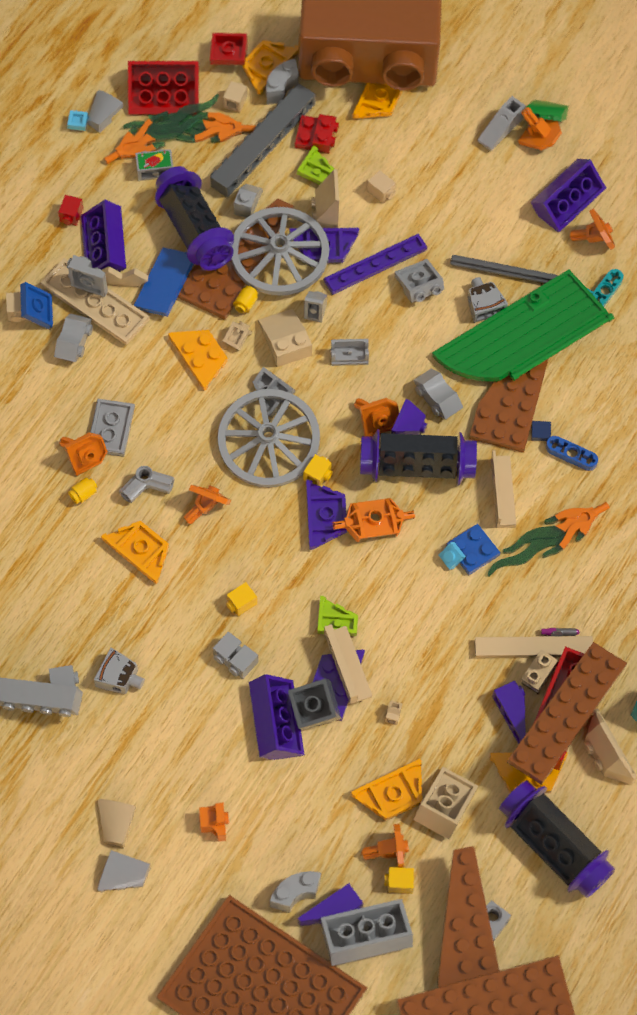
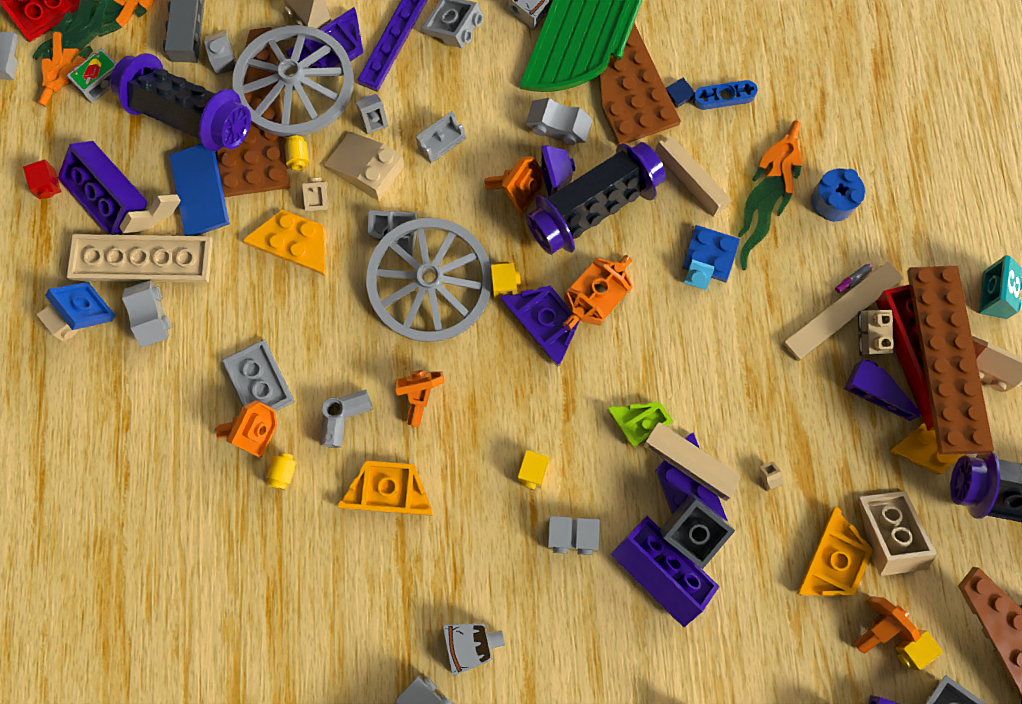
camera: 35 degrees left, 10 degrees up
light grey plate [67,255,108,297] -> none
none -> blue brick [811,168,865,221]

